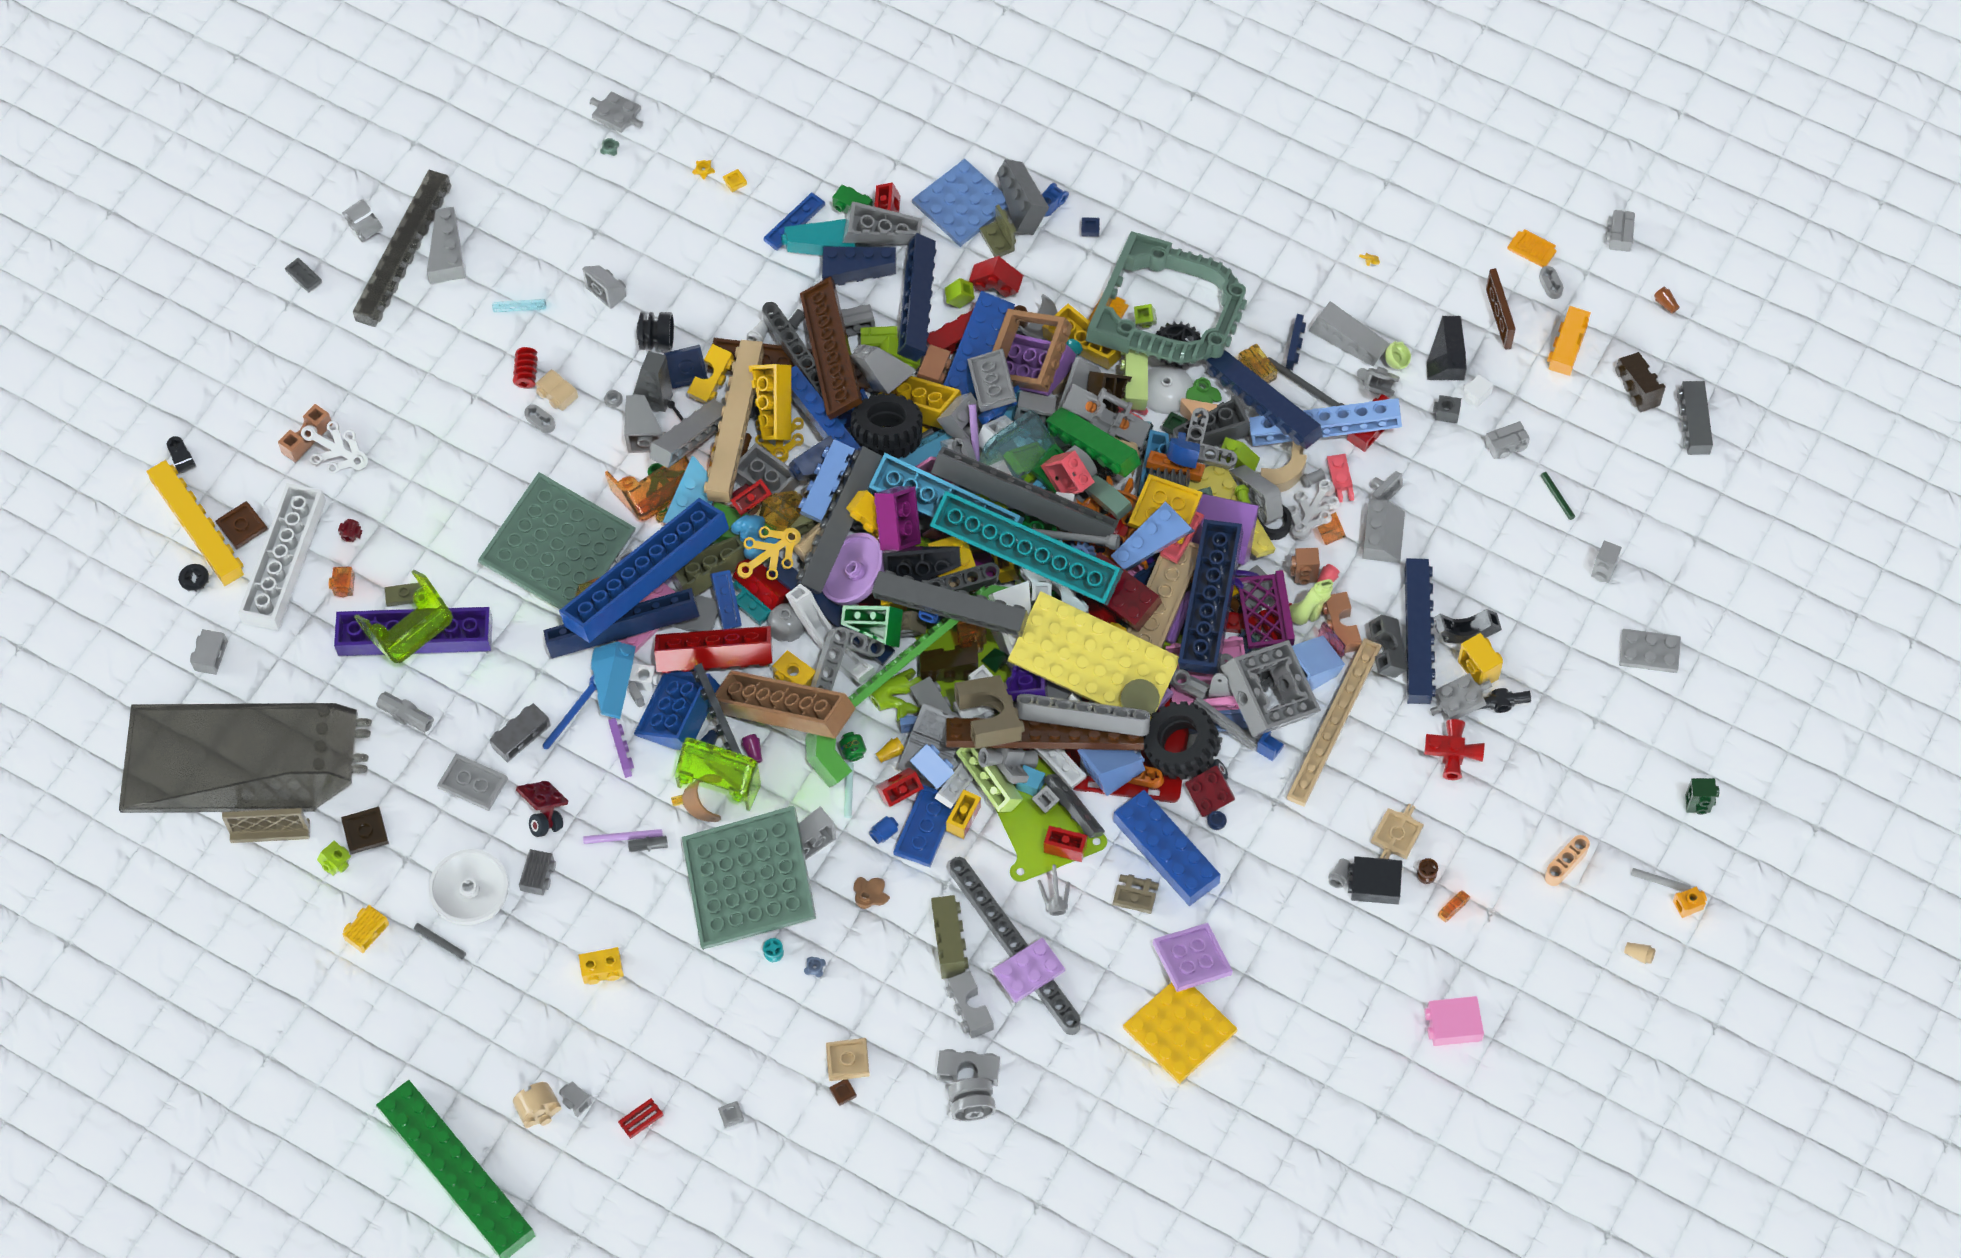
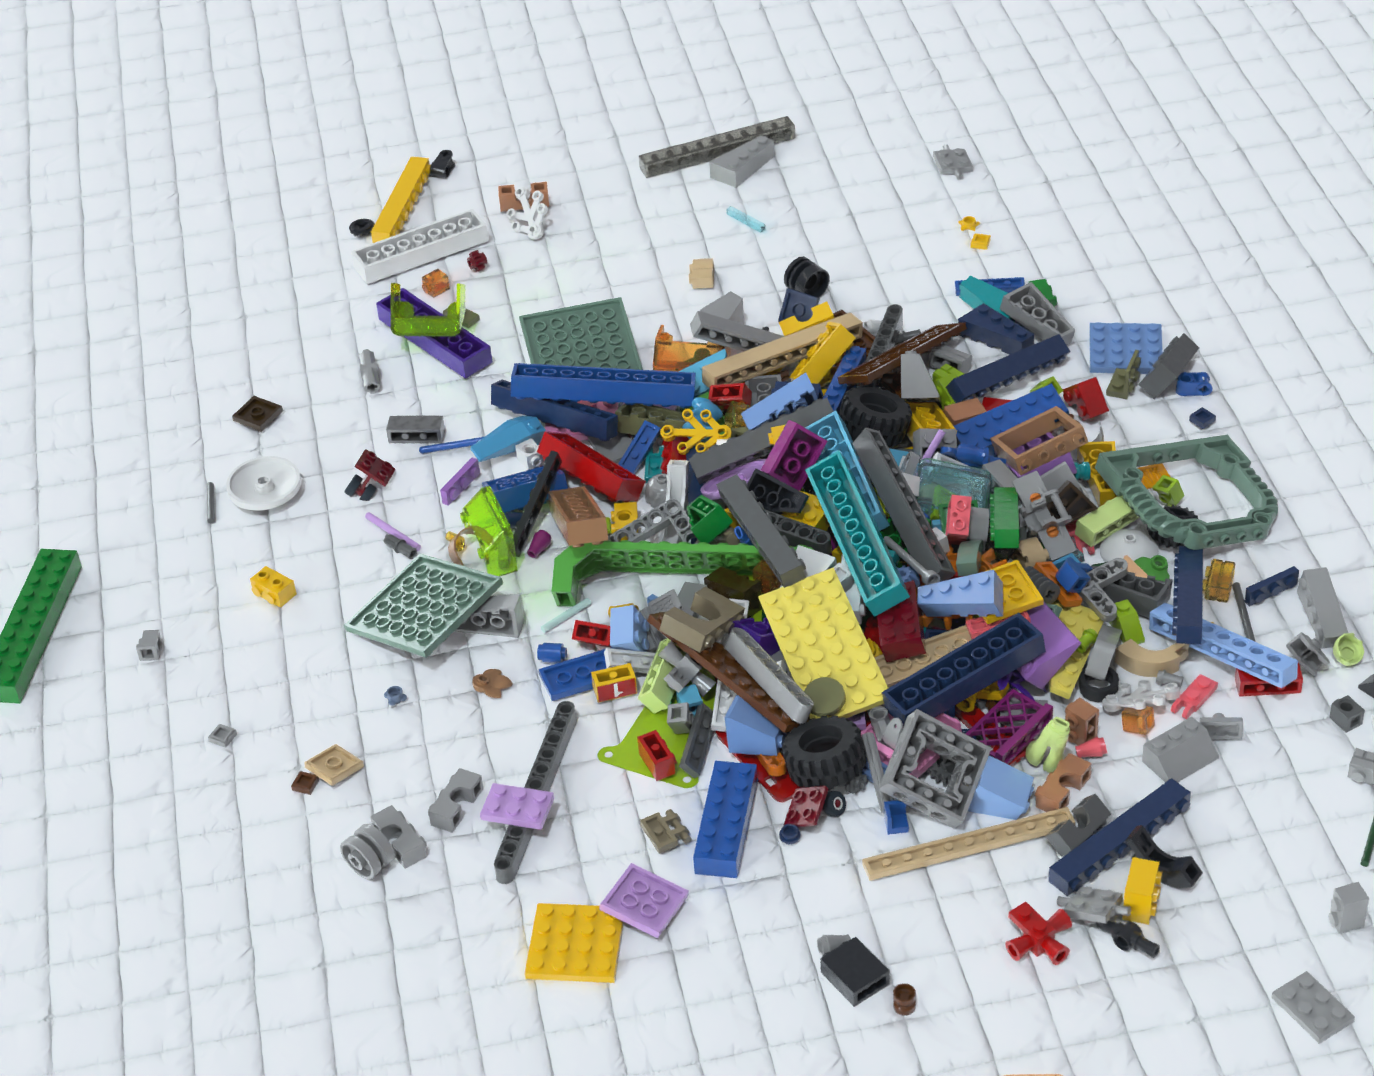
camera: 50 degrees right, 20 degrees down
clear smoke windscreen [118,703,372,813] -> none
light grey brick [190,629,228,675] -> none
reddish brown plate [215,501,268,550] -> none
dark tan fence [222,808,310,843] -> none
dark grey plate [284,257,322,293] -> none
lime brick [317,840,351,876] -> none
light grey brick [342,199,383,242] -> none
yellow brick [342,905,389,954] -> none
light grey plate [437,753,508,811] -> none
red piece [512,347,538,389] -> none
tan brick [513,1082,562,1128] -> none
flat silver brick [519,849,556,896] -> none
light grey beam [524,404,556,433] -> none
light grey slope [582,265,627,309] -> none
sand green plate [600,138,620,156] -> none
red tile [618,1098,664,1139] -> none
light grey tile [628,682,645,708] -> none
dark grey wedge [633,351,673,412] -> none
teal wheel [763,938,784,963] -> none
green head [838,732,867,762] -> none
lime piece [869,668,922,722] -> none
red brick [874,182,901,213] -> none
olive wedge [931,895,969,979] -> none
light grey tile [967,348,1017,412] -> none
light grey plant [1037,864,1070,916] -> none
clear pink piece [1318,622,1346,659] -> none
tan plate [1371,804,1424,860] -> none
clear orange beam [1437,890,1470,923] -> none

